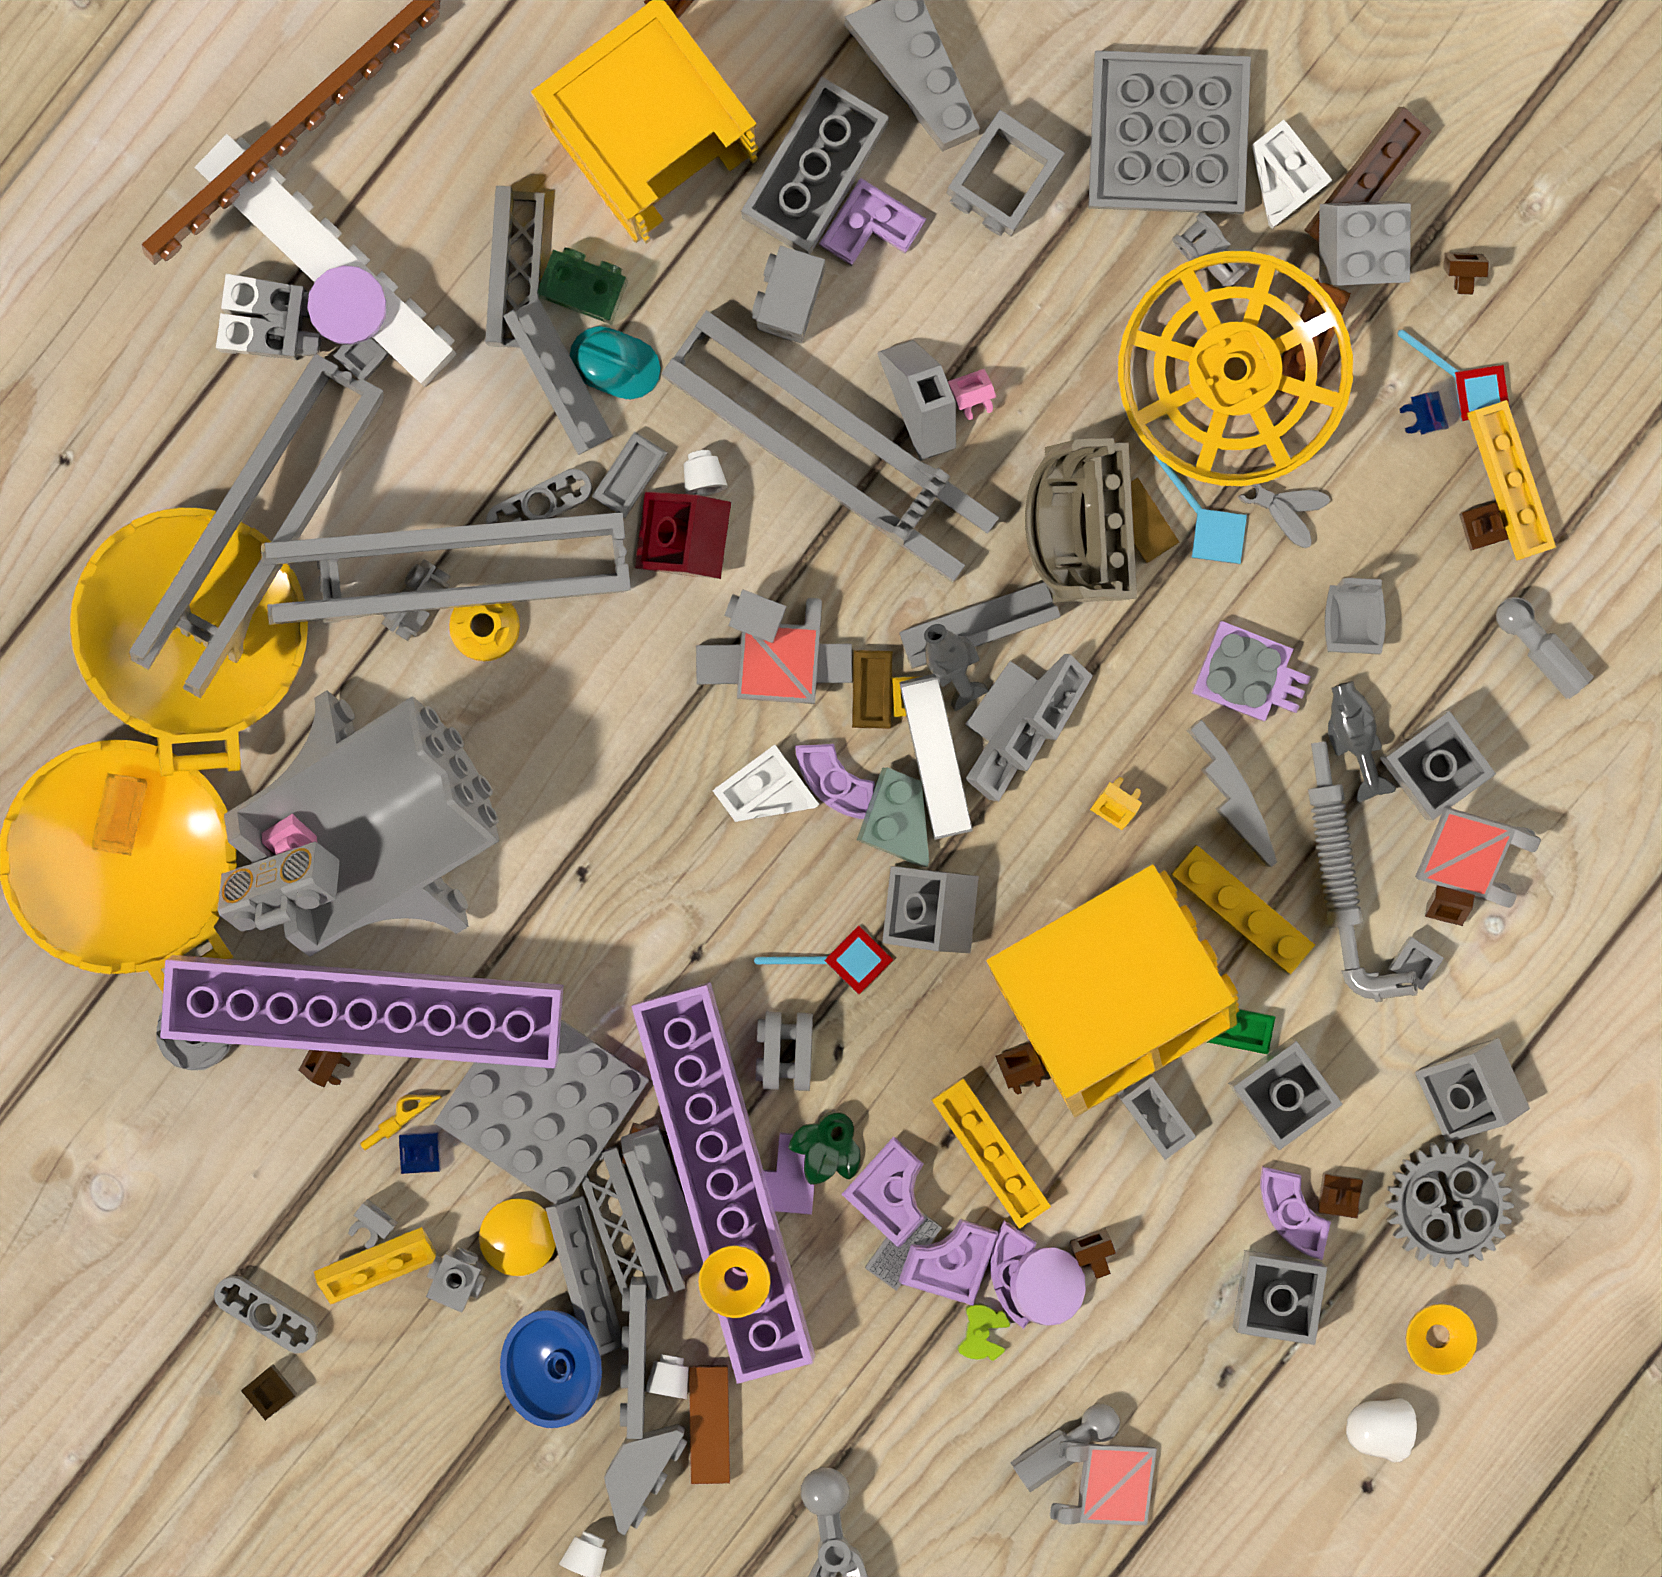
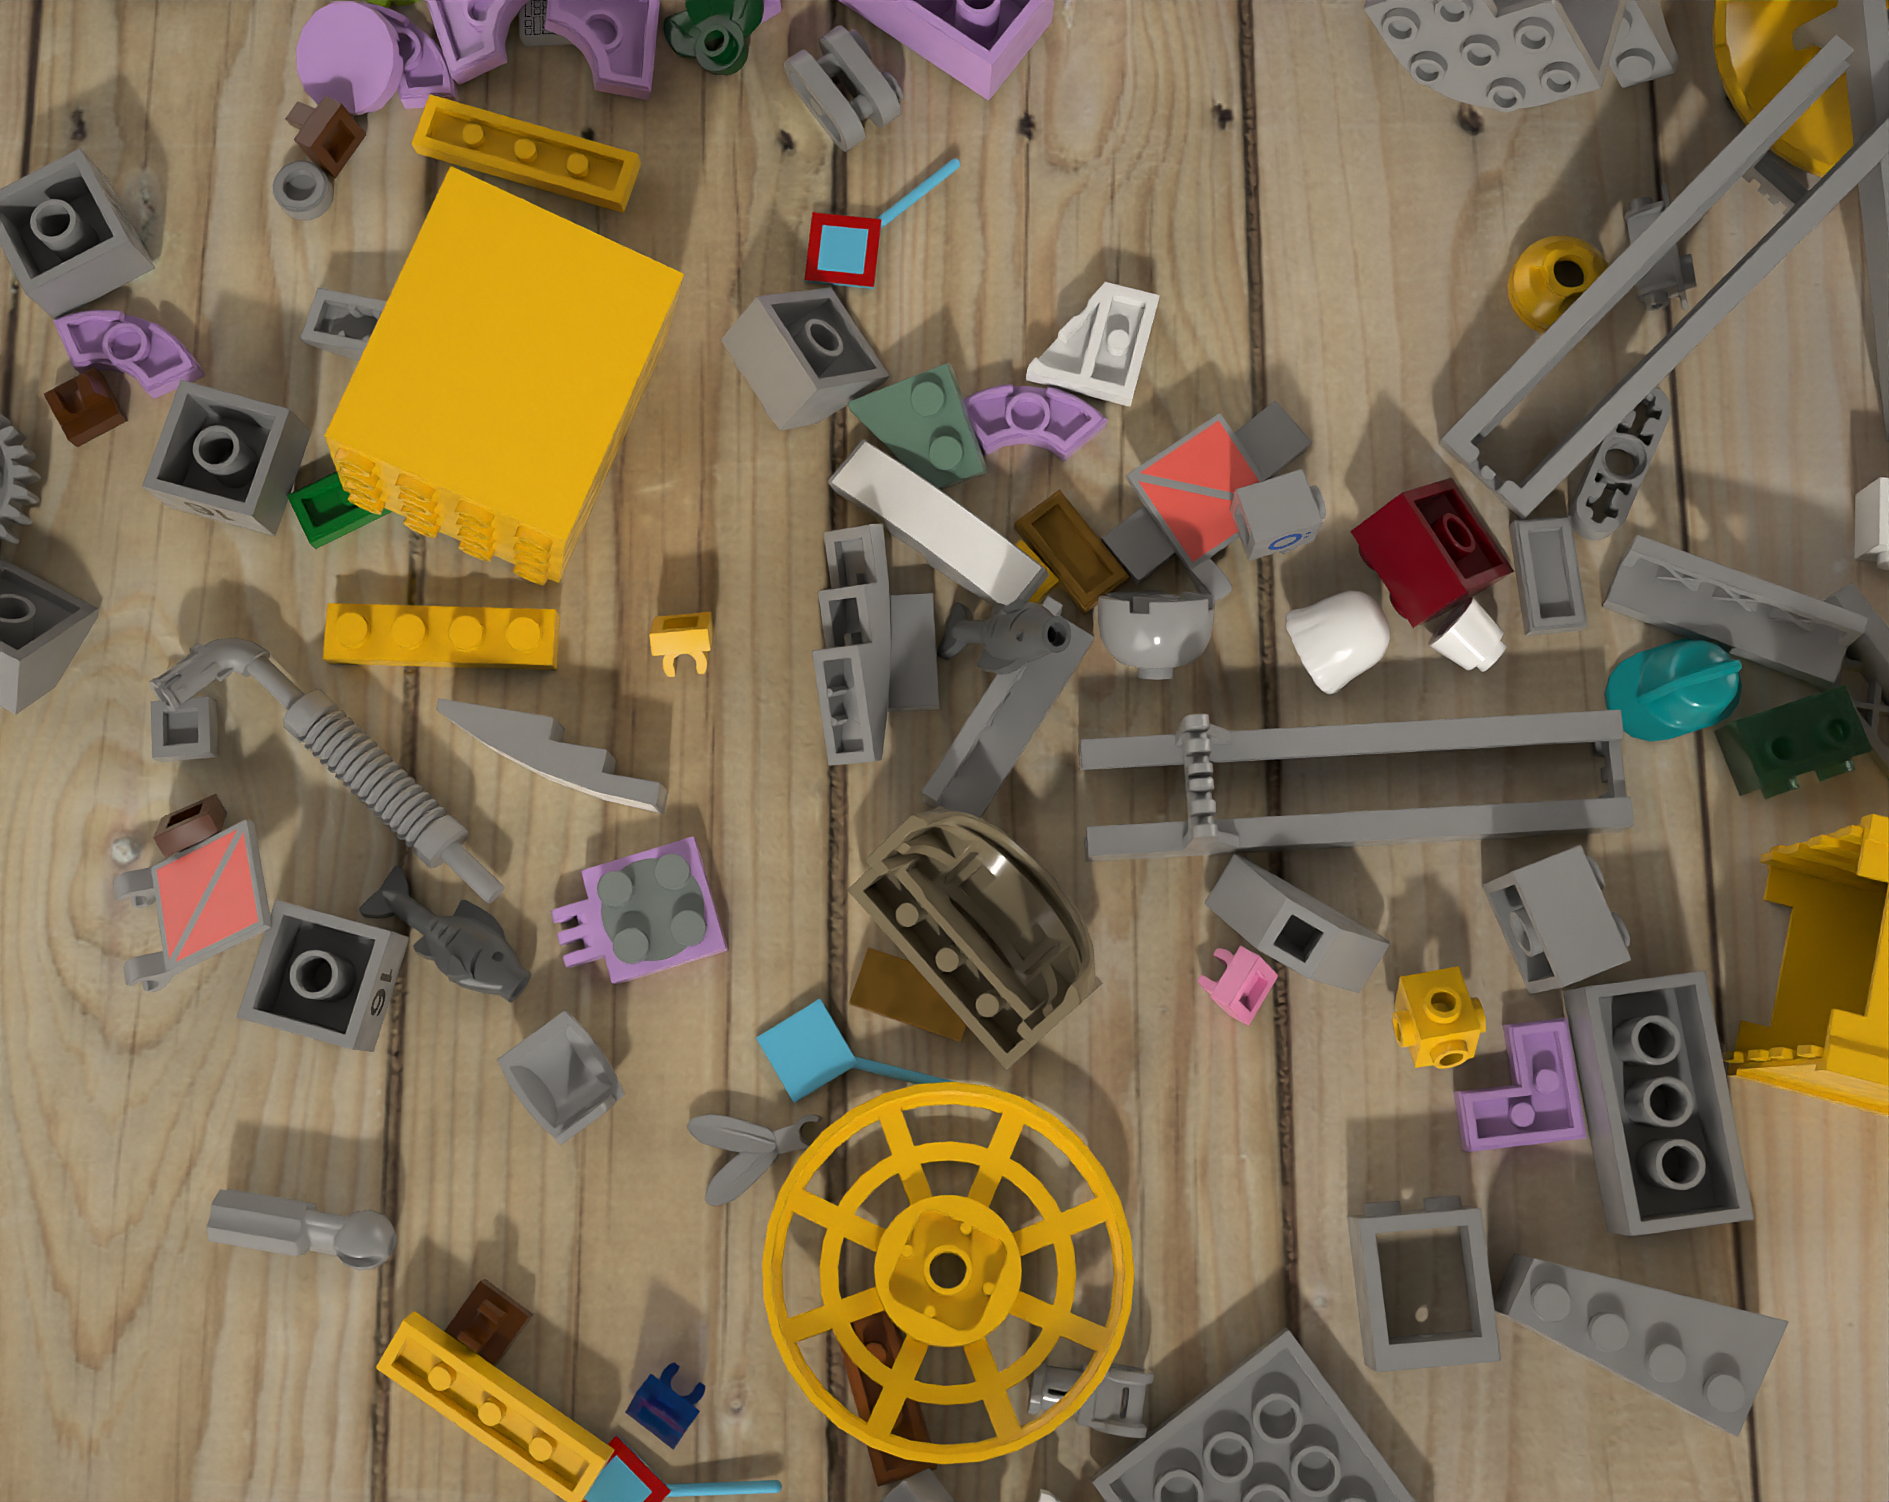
camera: 145 degrees right, 10 degrees down
none -> light grey tile [273,161,334,220]
none -> light grey cylinder [1098,591,1215,680]
none -> white hair [1285,590,1390,695]
none -> yellow brick [1392,966,1486,1069]

